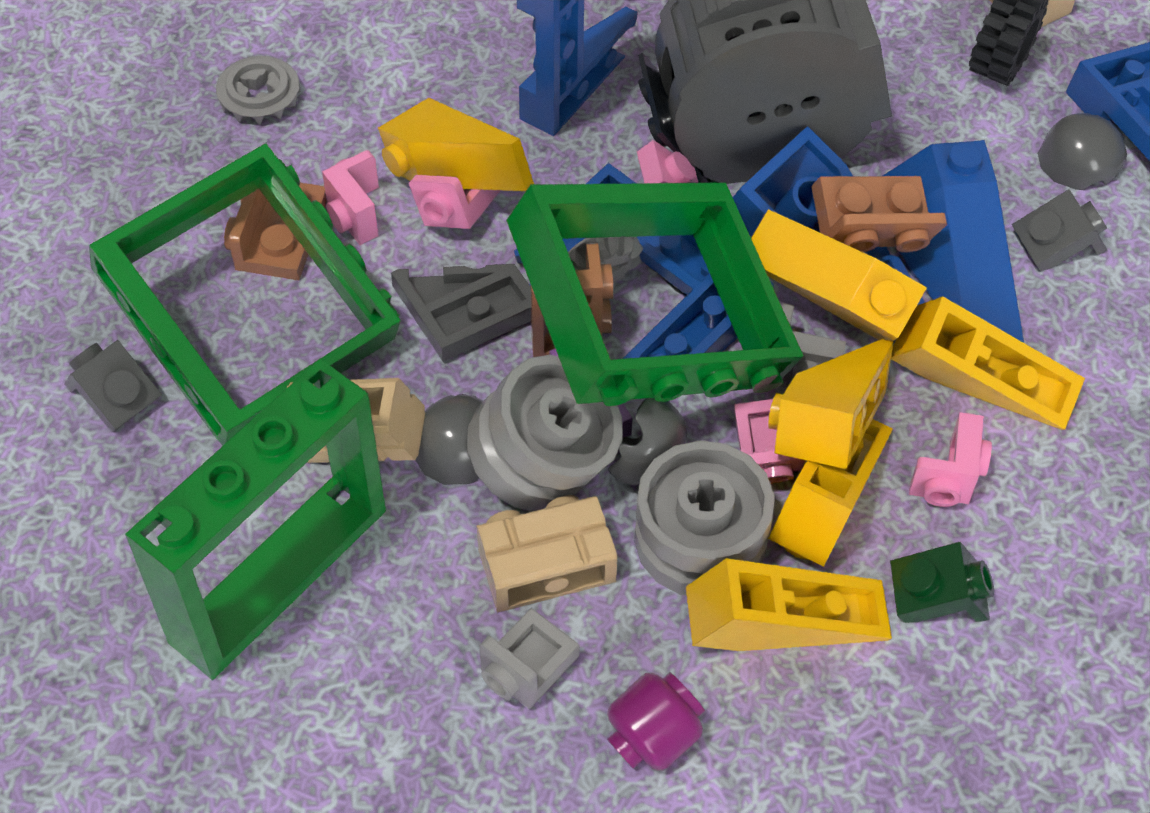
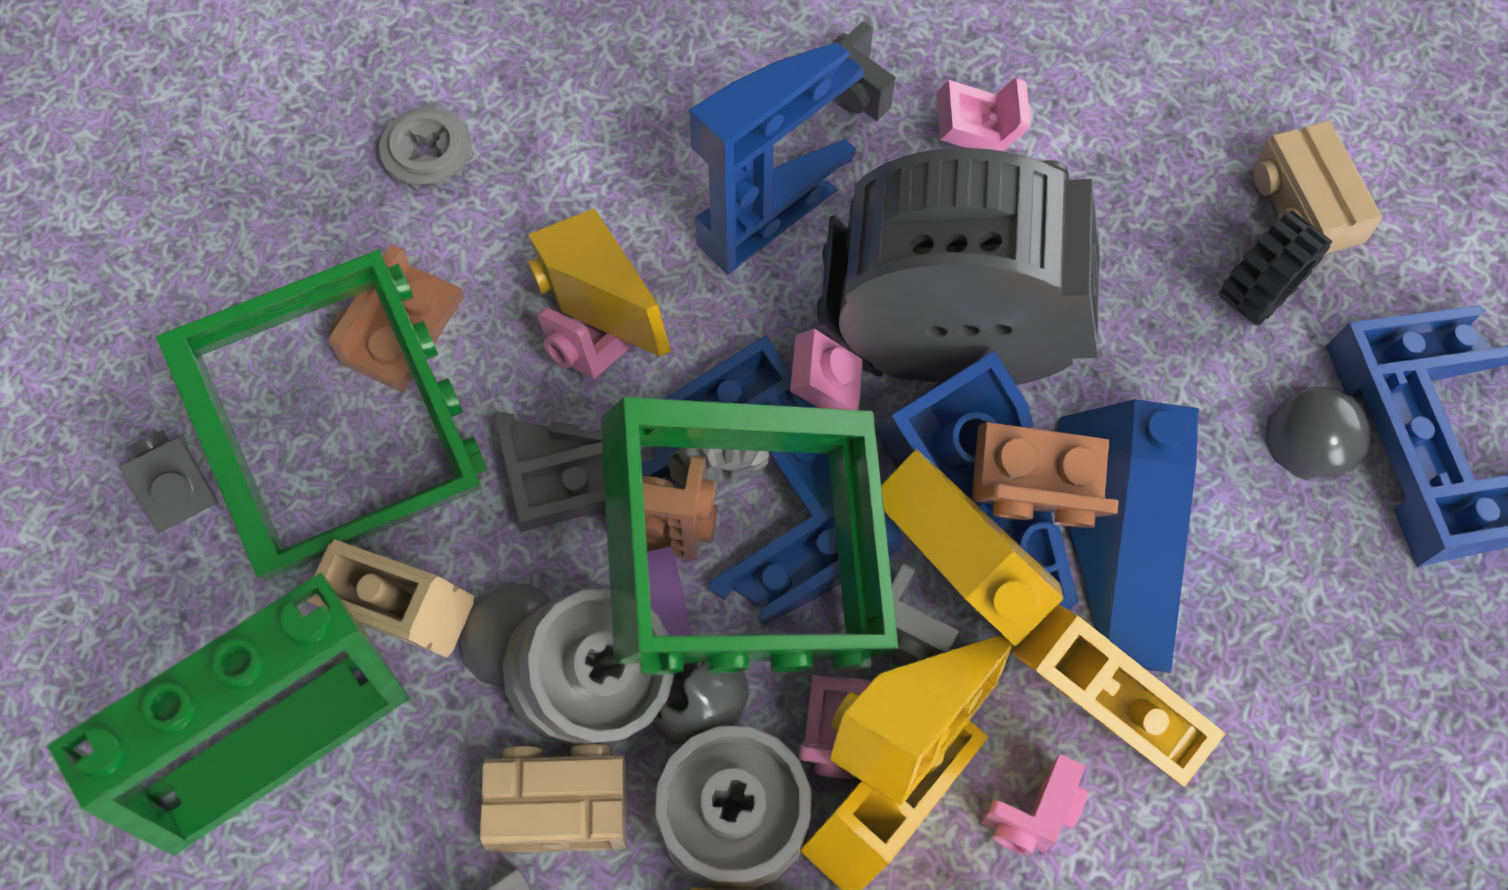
camera: 15 degrees right, 10 degrees up
bright pink bracket [322,150,379,245] -> none
dark grey bracket [1011,189,1108,271] -> none

